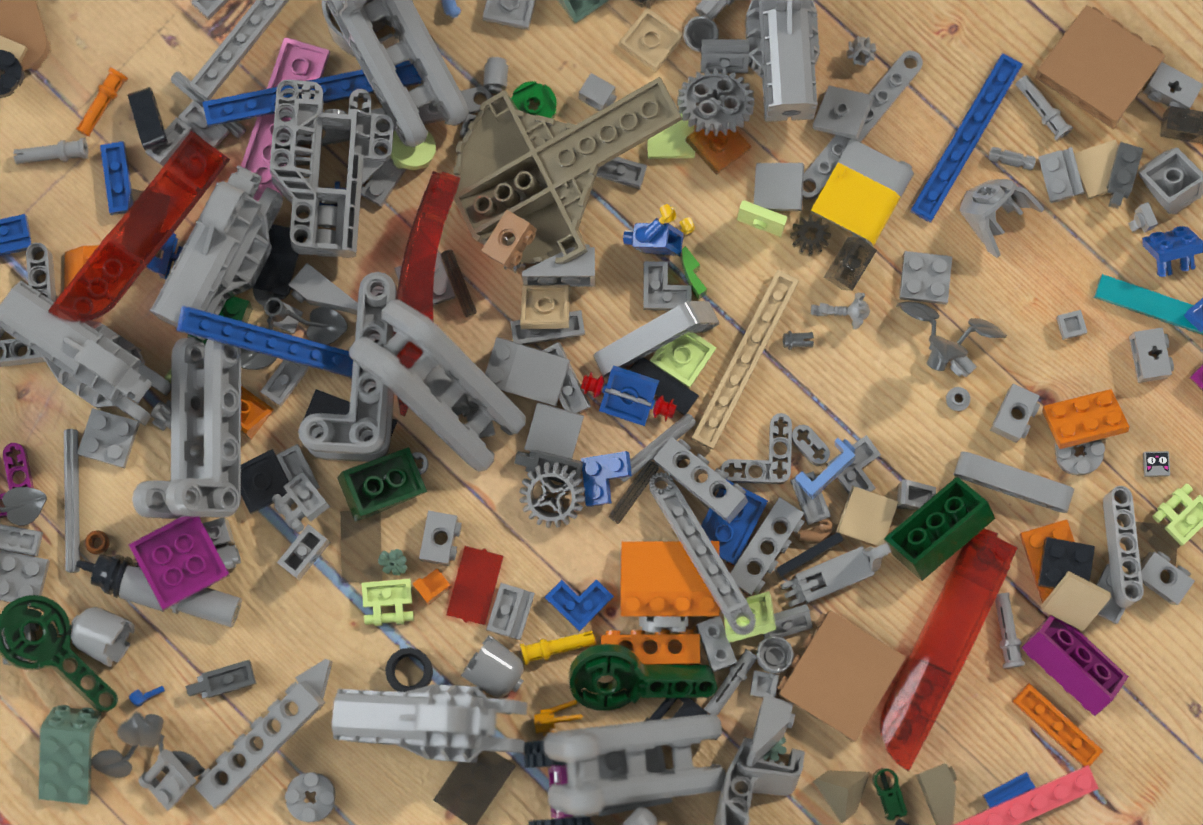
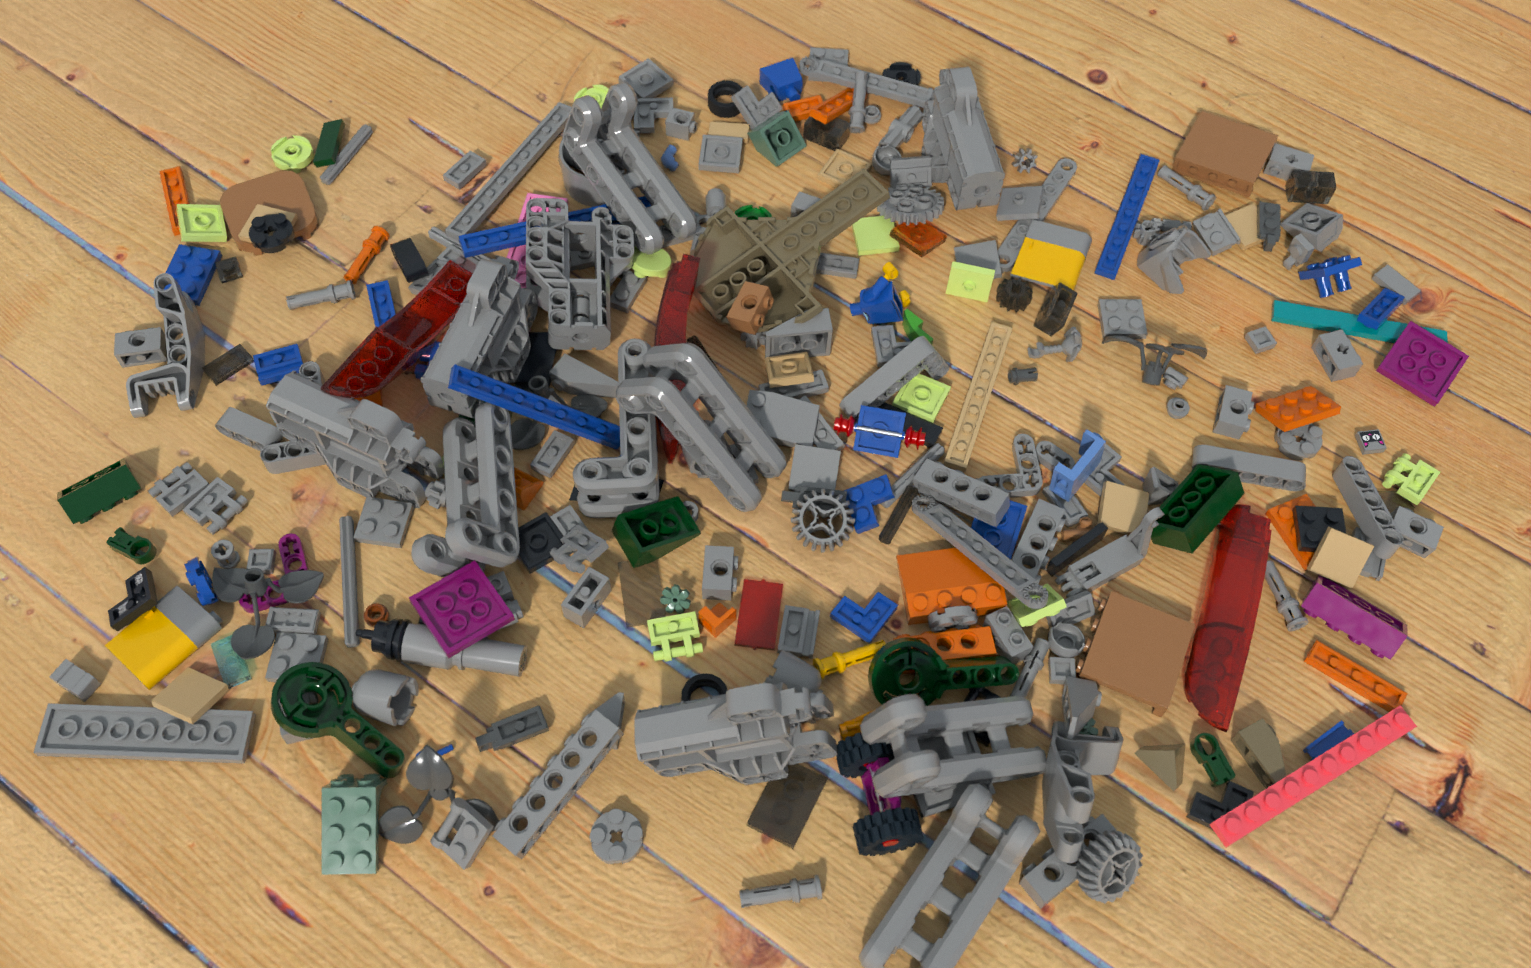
camera: 10 degrees left, 20 degrees down
none -> light grey gear [1133,220,1160,246]

